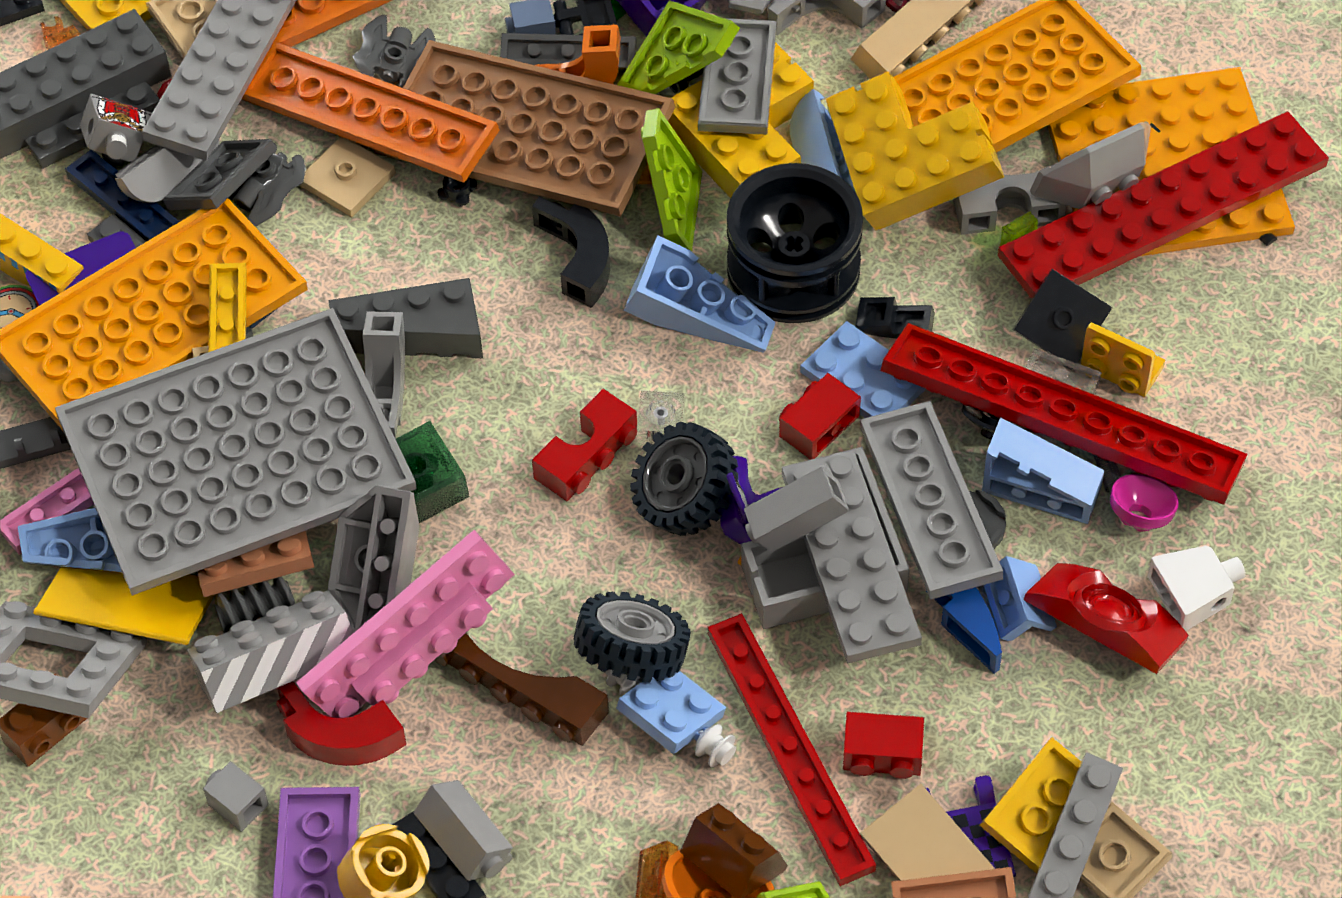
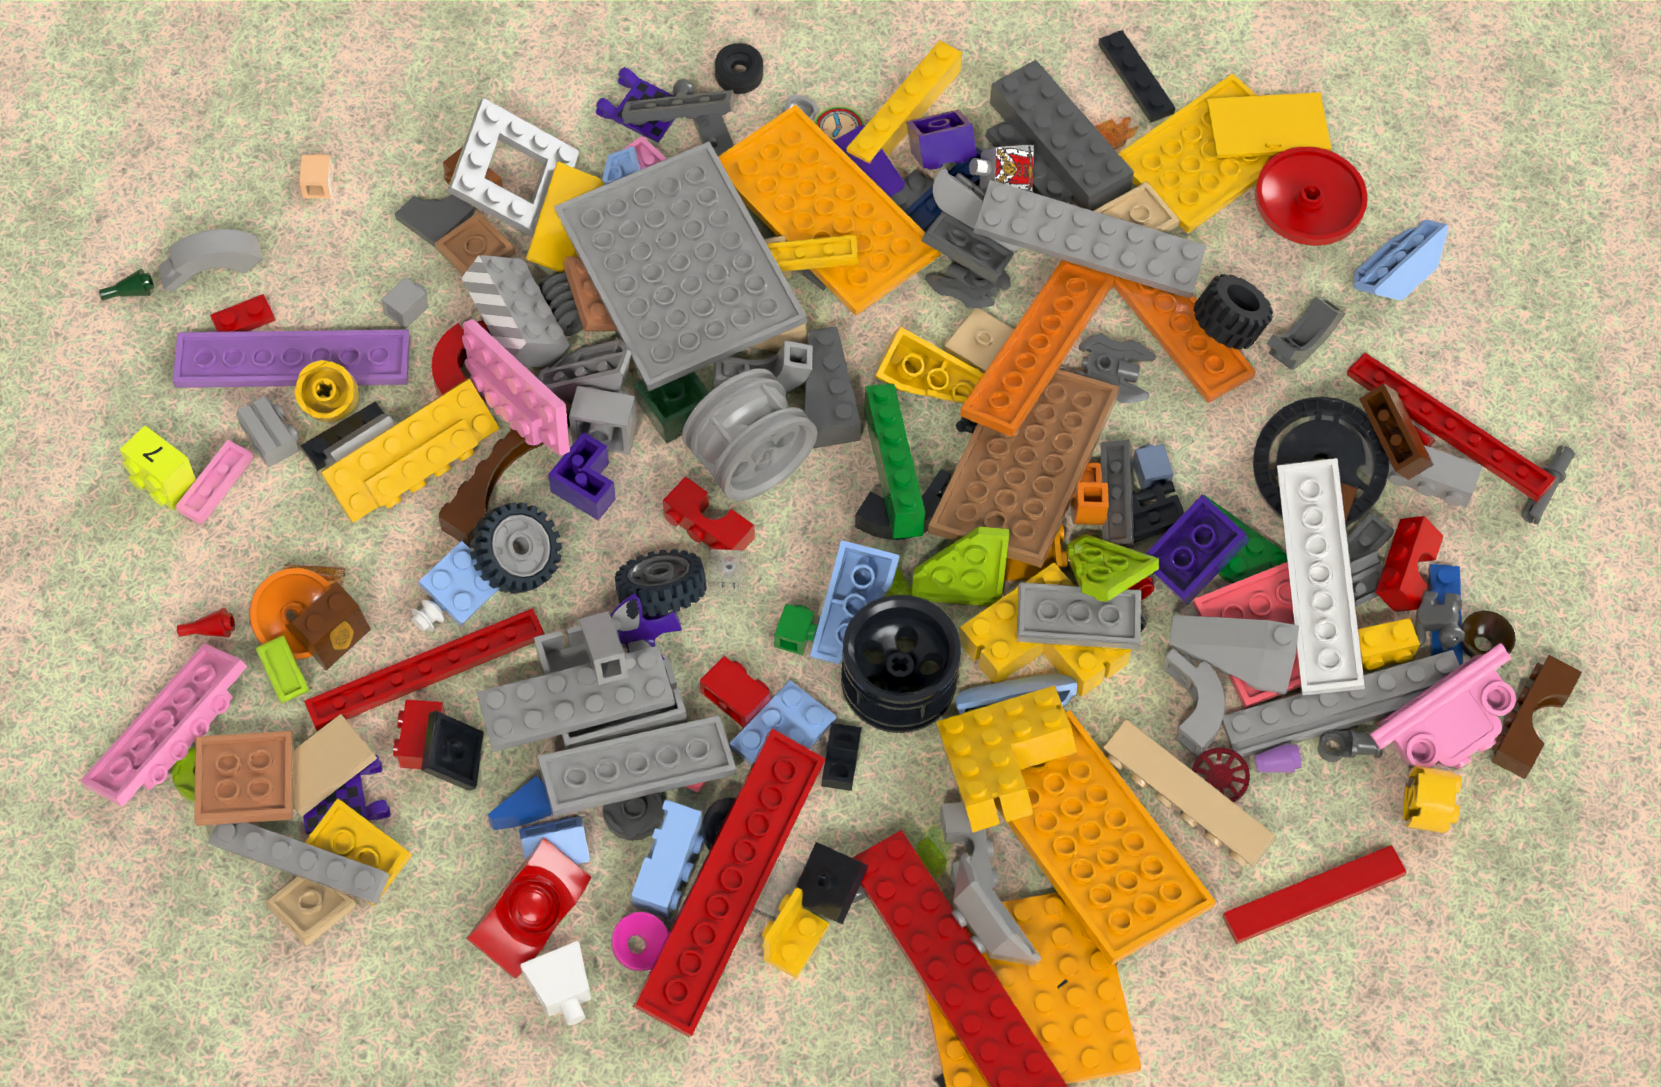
camera: 85 degrees right, 5 degrees up
none -> yellow plate [319,379,500,523]
none -> dark grey tile [395,194,475,248]
none -> black plate [421,711,484,791]
none -> medium nougat plate [435,212,515,276]
none -> dark purple brick [548,432,616,521]
none -> light grey brick [569,386,637,455]
none -> light grey wheel [682,369,817,501]
none -> green brick [774,604,818,656]
none -> green brick [864,384,925,539]
none -> yellow wedge [874,326,984,404]
none -> dark purple brick [906,109,977,170]

